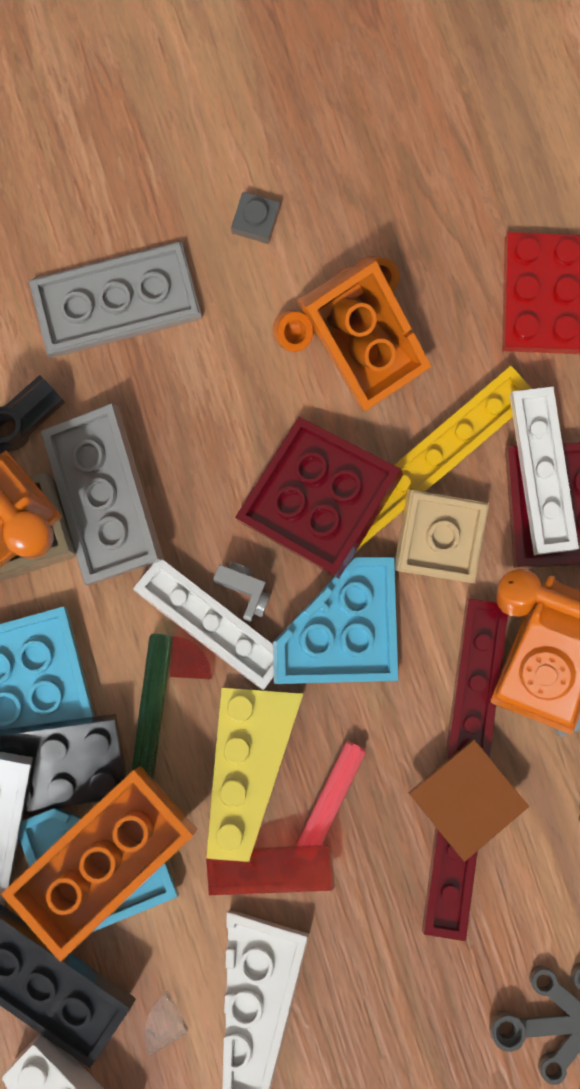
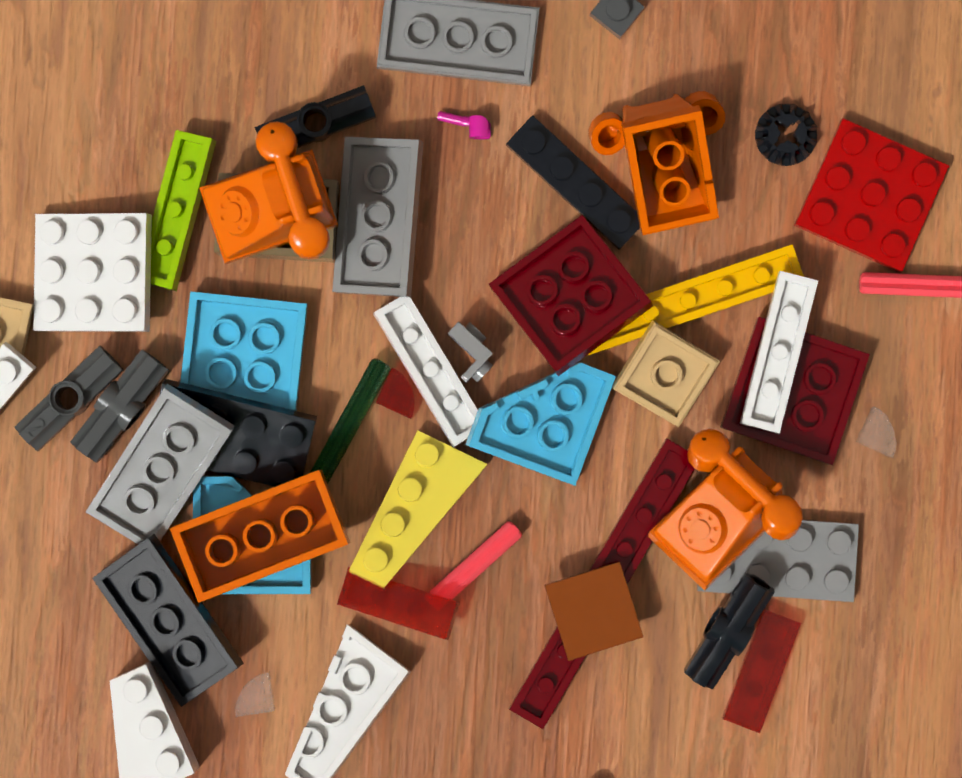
camera: 15 degrees right, 5 degrees up
none -> dark pink hand [437,111,491,140]
none -> black plate [506,115,640,250]
none -> black gear [755,104,817,166]

